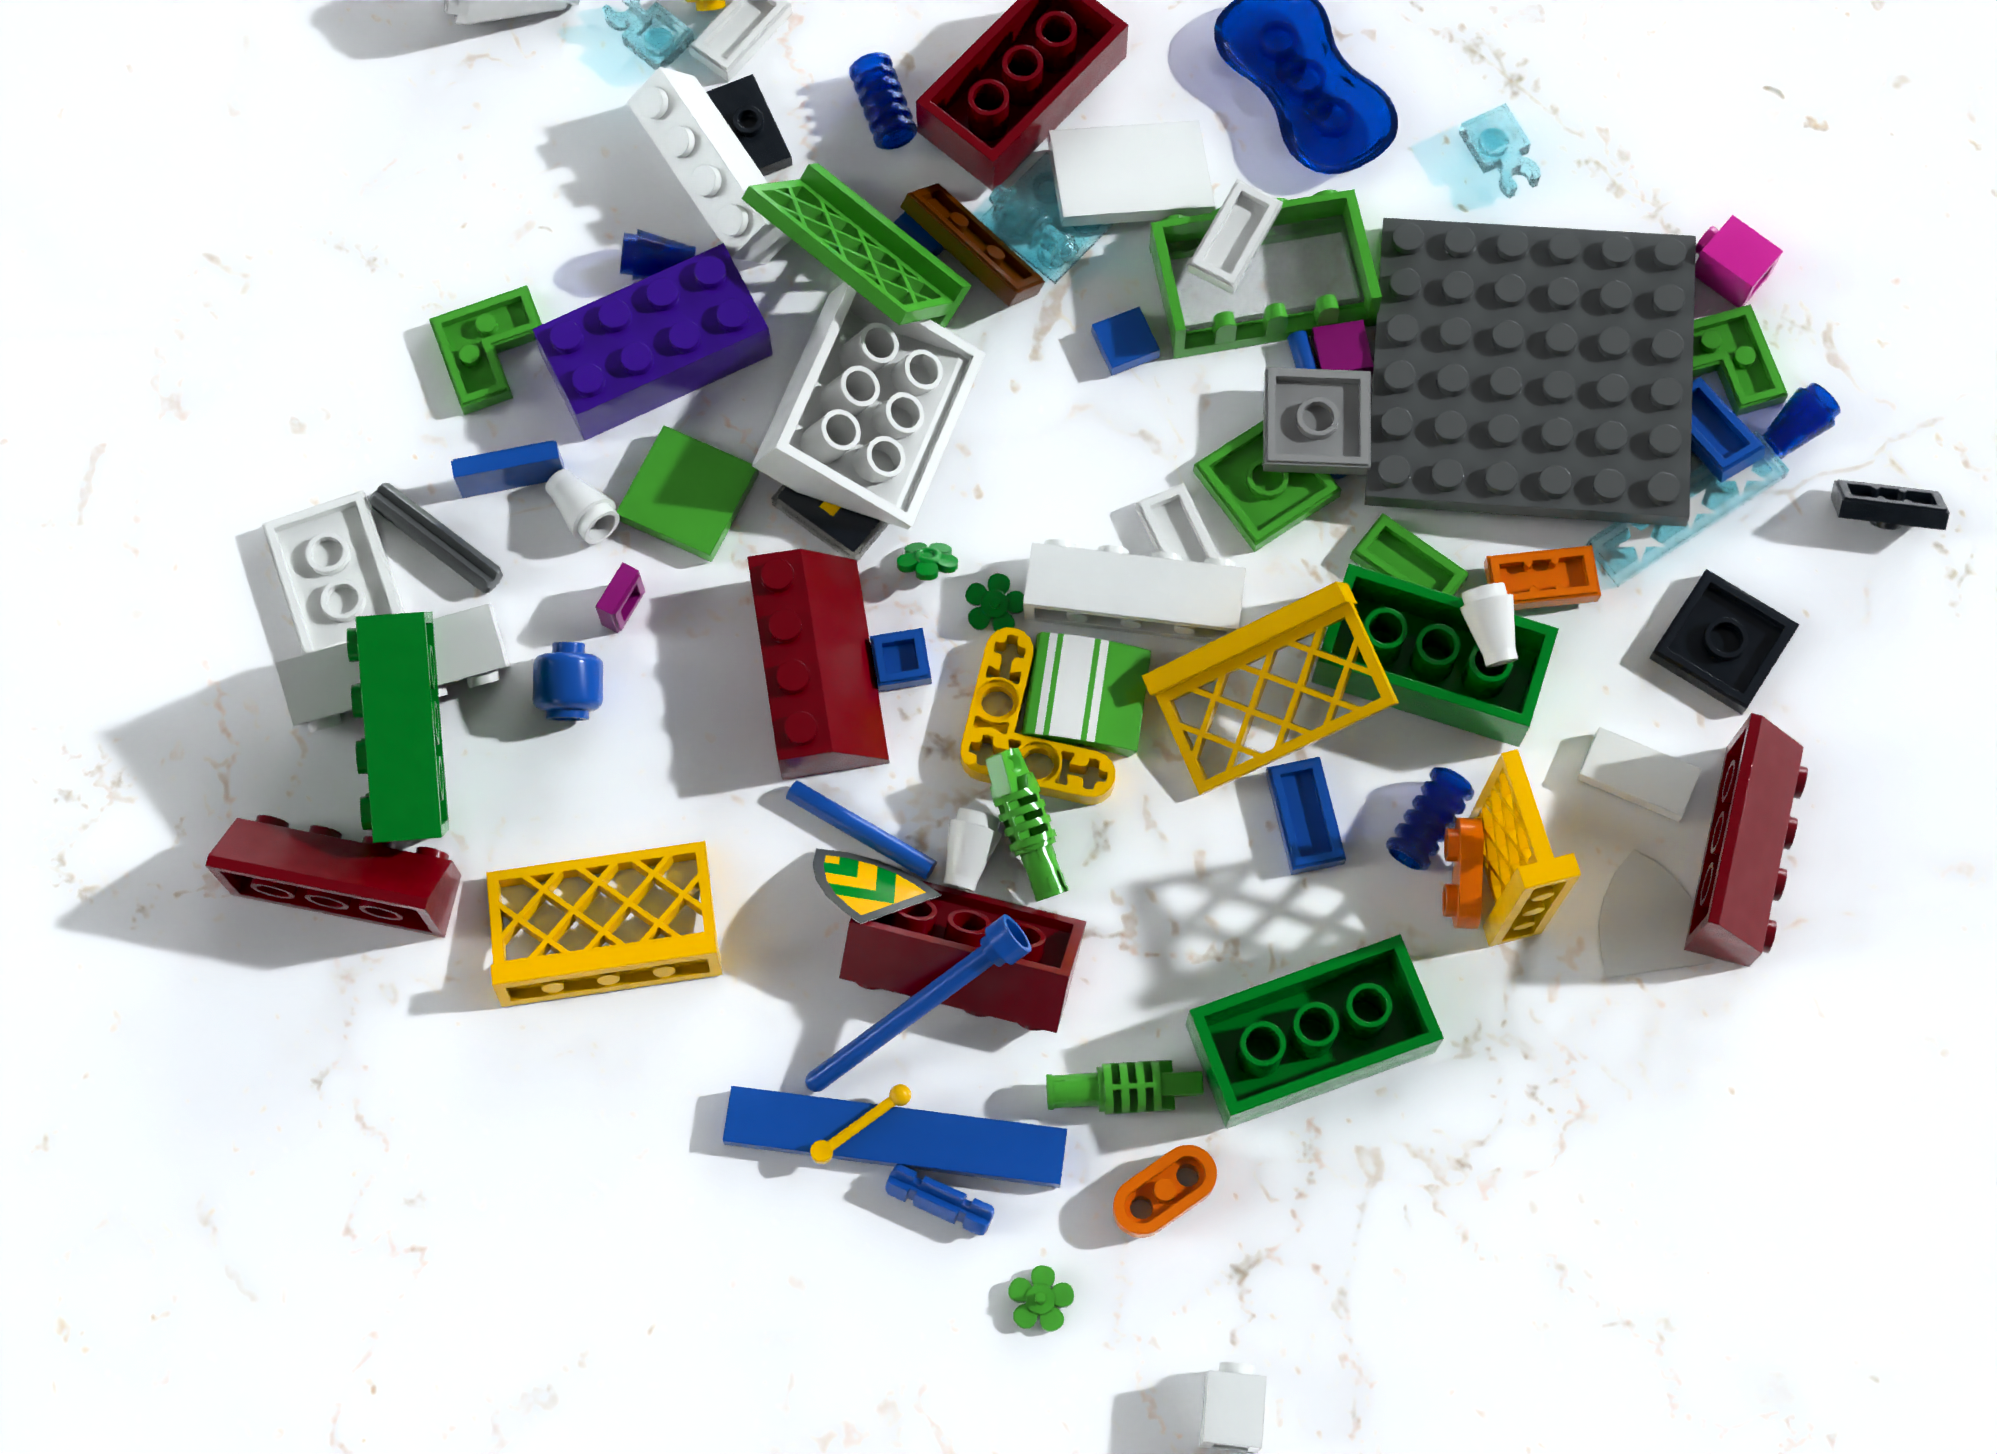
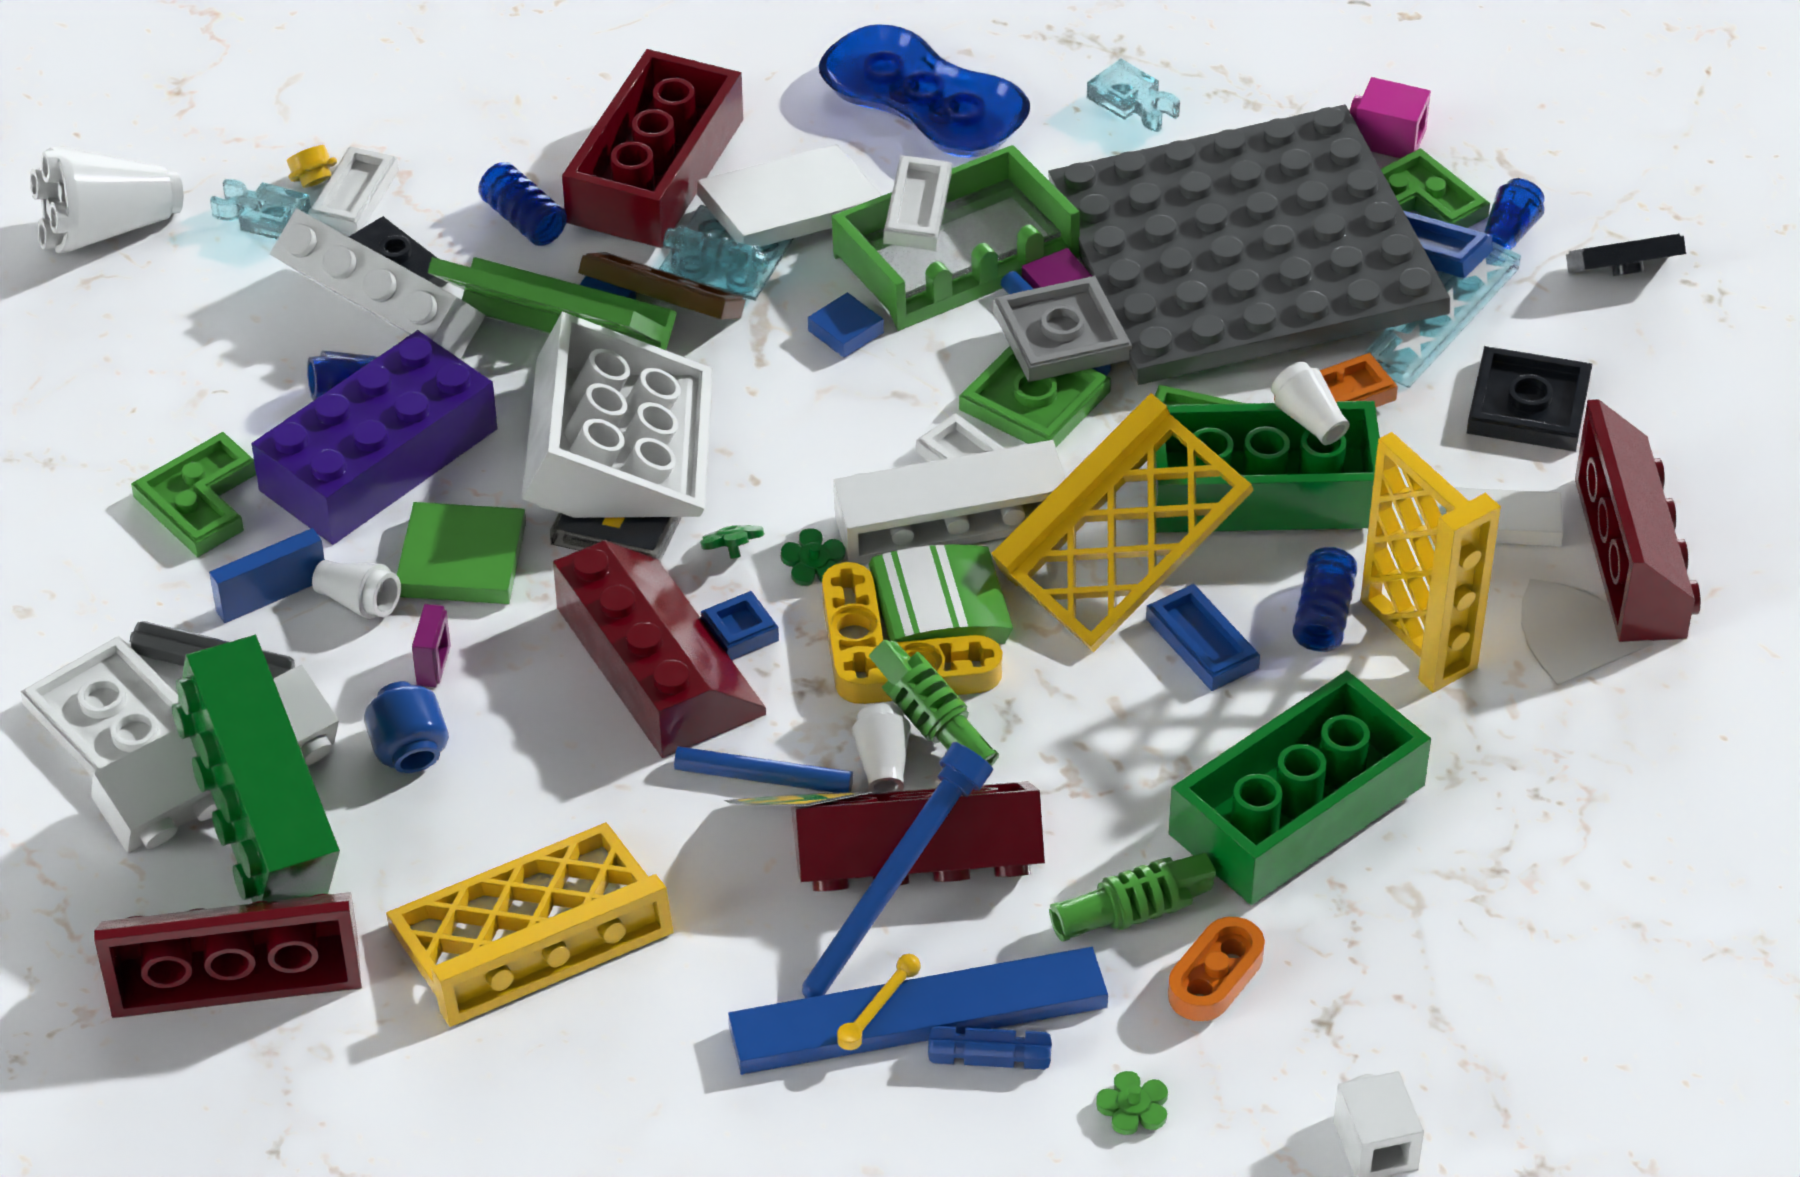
camera: 20 degrees left, 25 degrees down
orange plate [1442,818,1484,929] -> none

